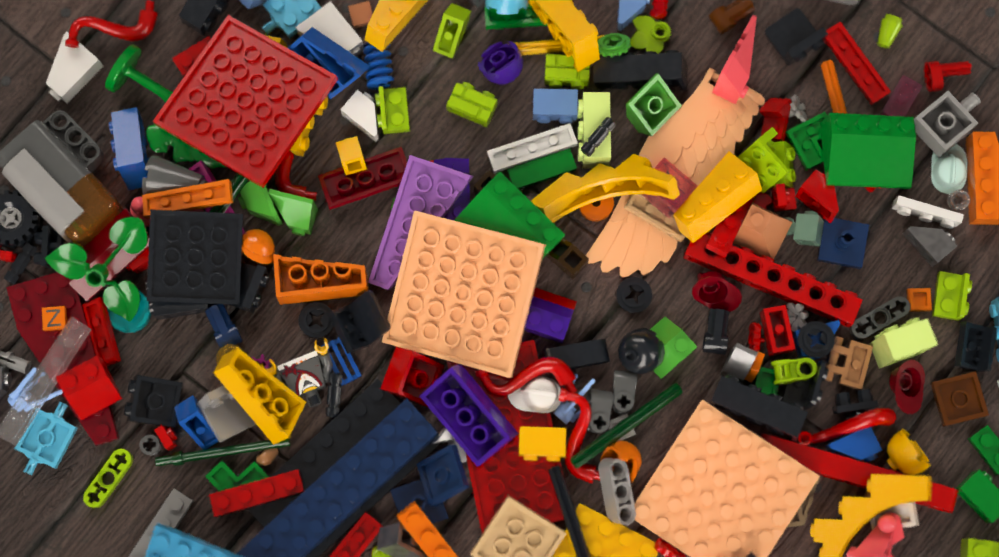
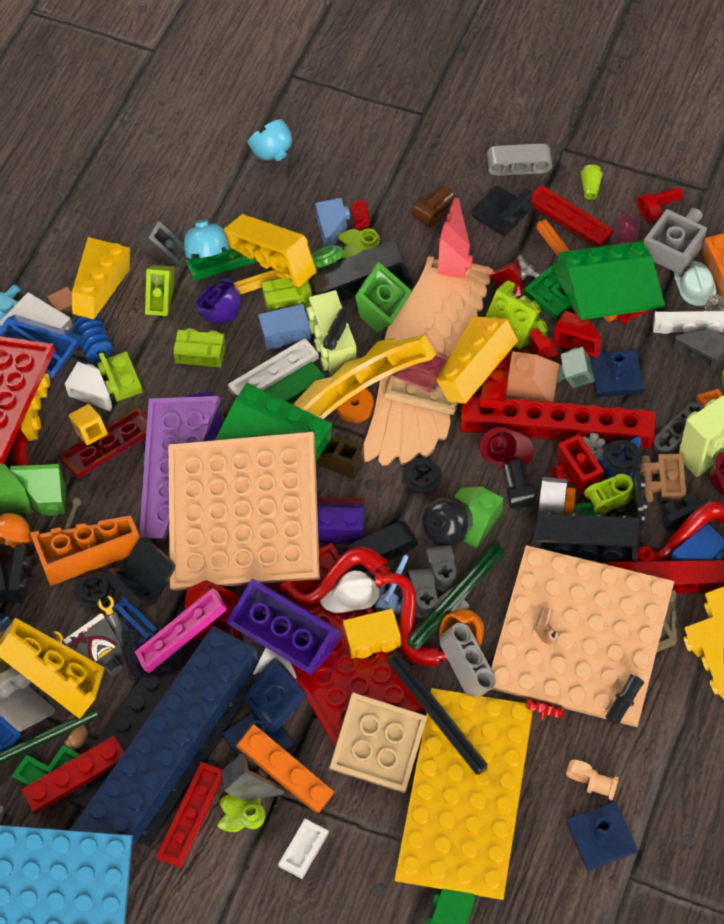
camera: 15 degrees left, 20 degrees down
none -> dark tan hinge [64,497,82,530]
none -> dark pink plate [135,588,227,673]
none -> medium nougat arm [535,607,558,644]

